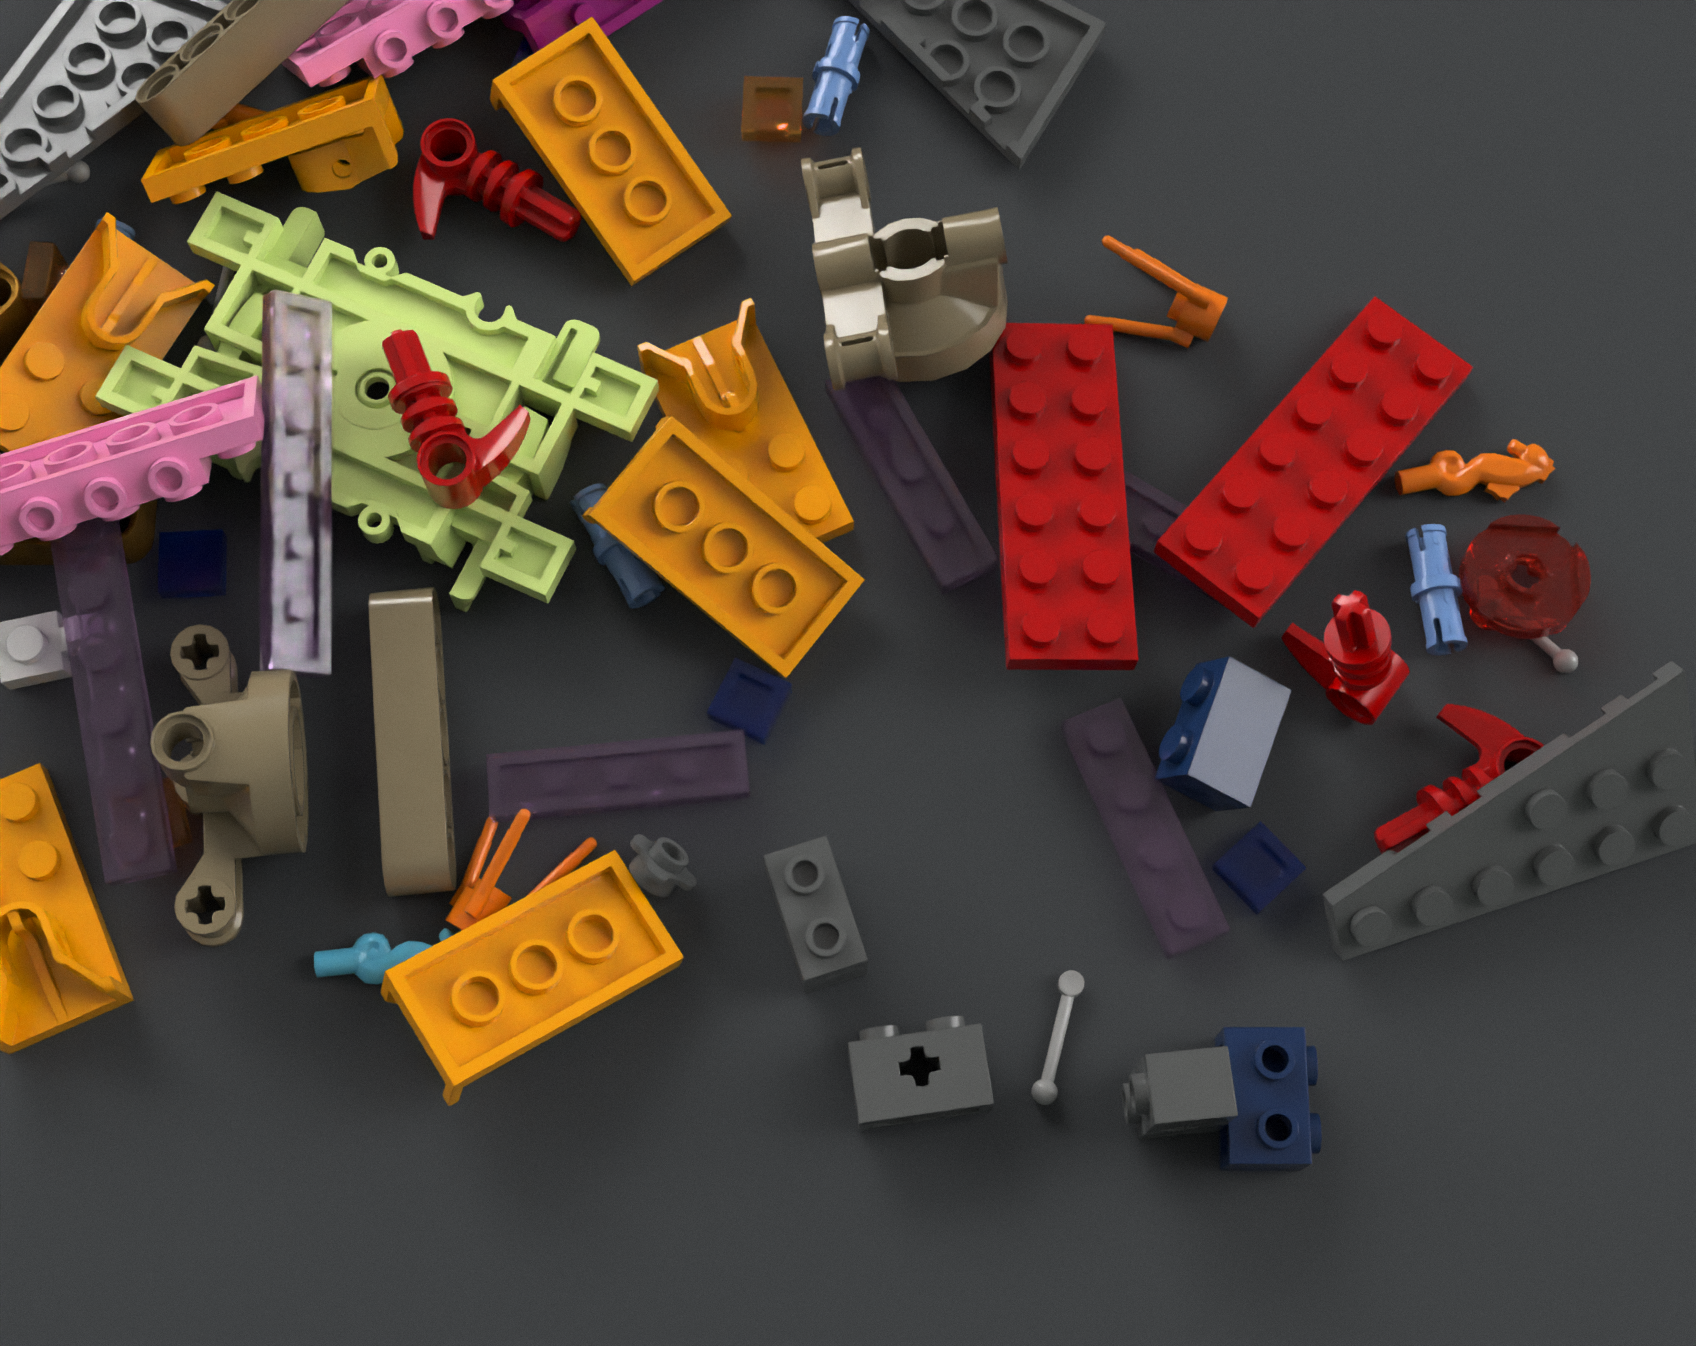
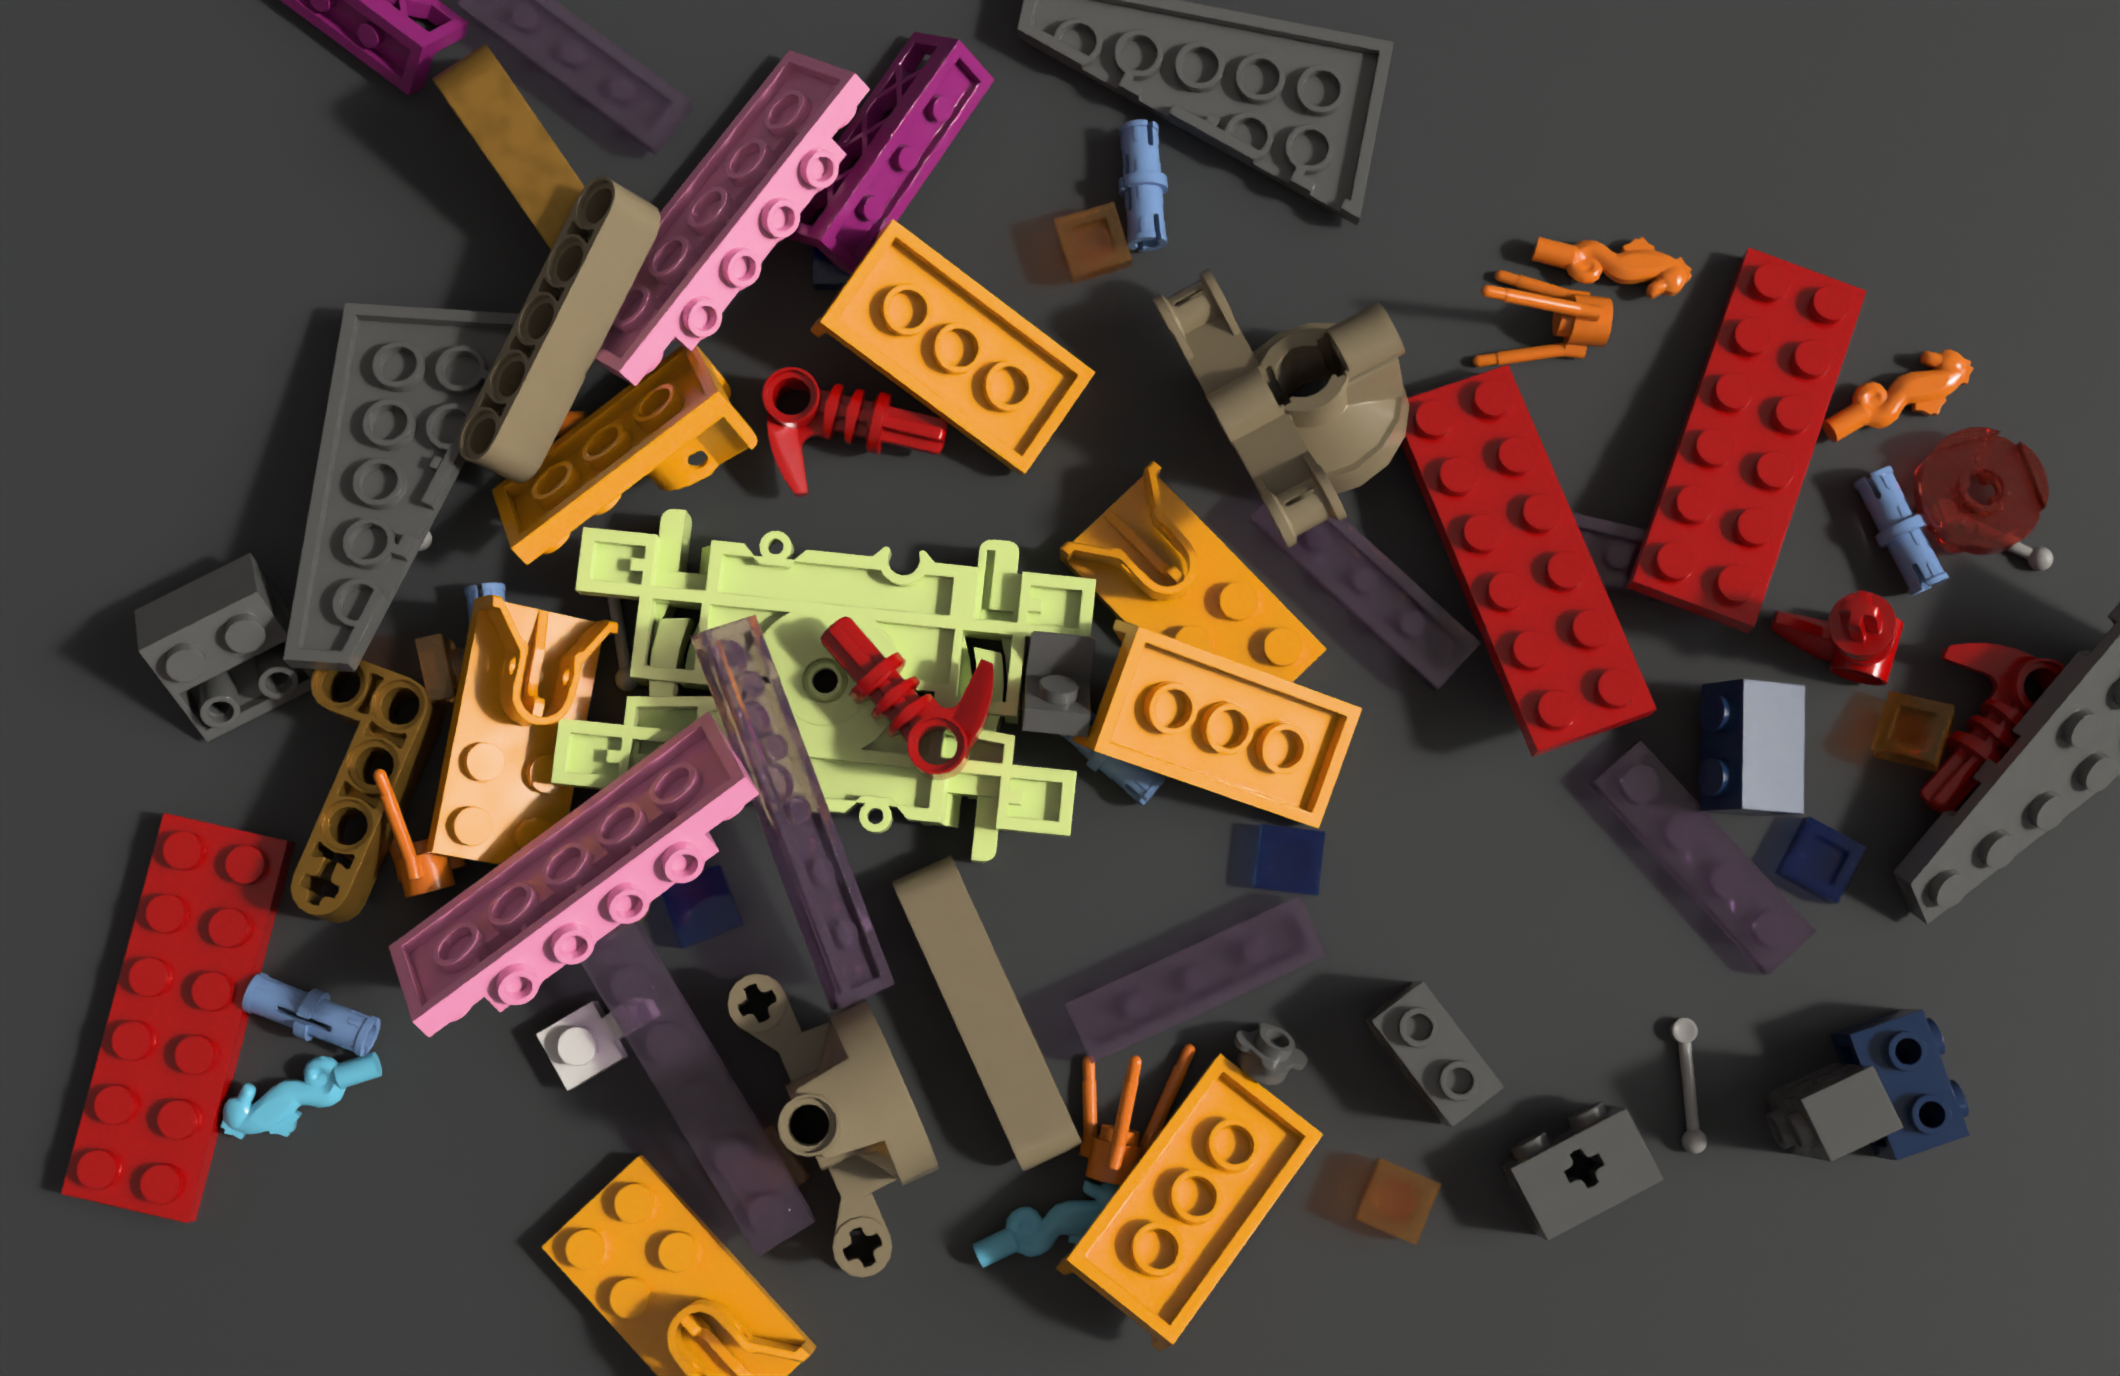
camera: 20 degrees left, 10 degrees up
none -> dark grey slope [1022,631,1095,737]
none -> clear orange plate [1353,1157,1441,1245]
none -> orange animal [1531,236,1693,299]
none -> clear orange plate [1870,691,1956,772]

